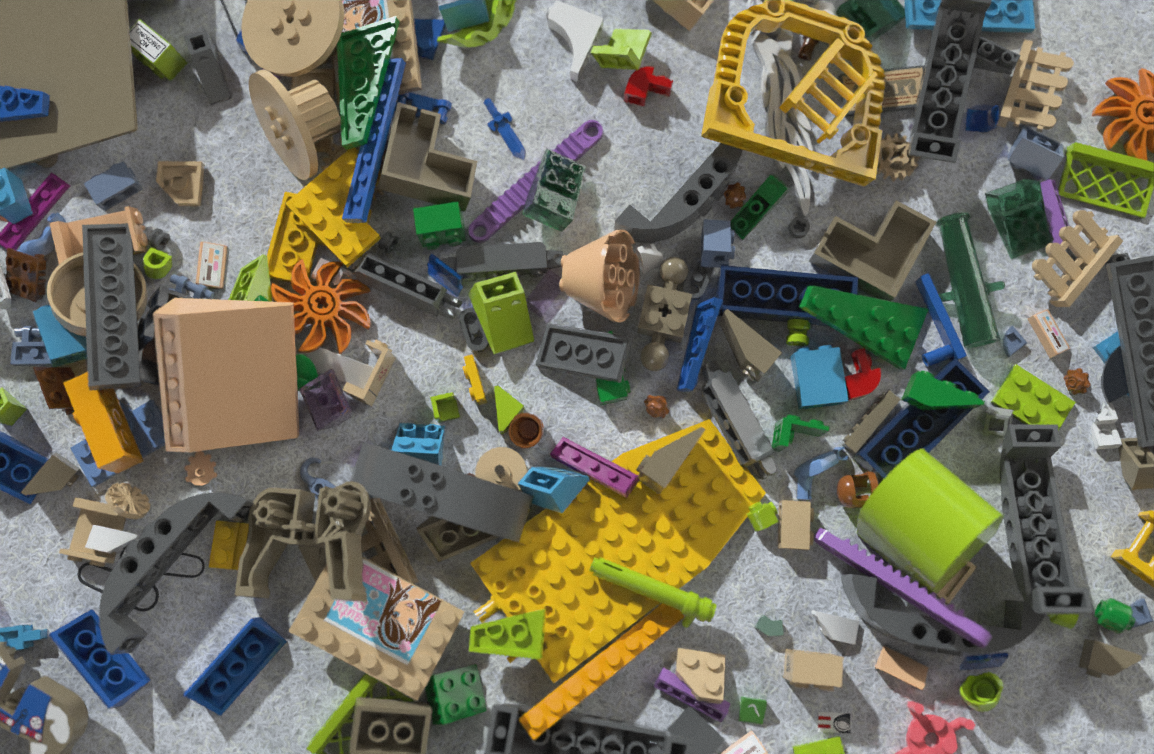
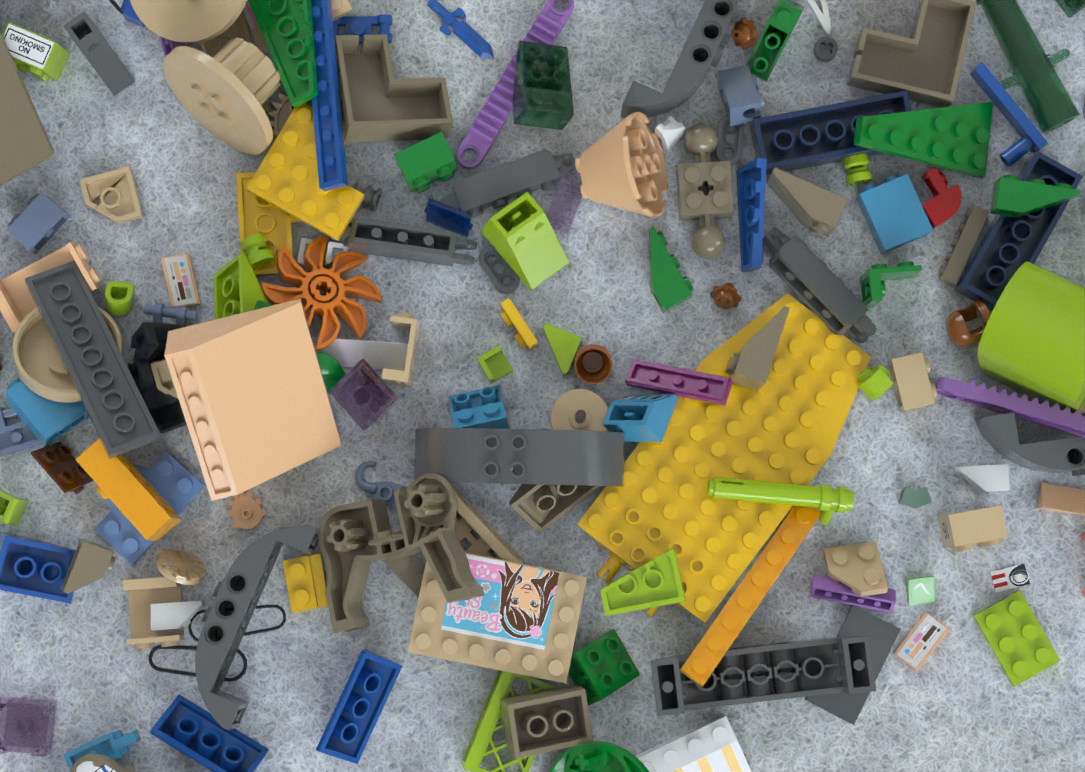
camera: 15 degrees left, 5 degrees up
dark grey bush [147,228,170,251] -> none
dark grey tile [535,323,632,383] -> none
medium blue arm [794,447,848,500] -> none
none -> lime wheel [240,233,274,268]

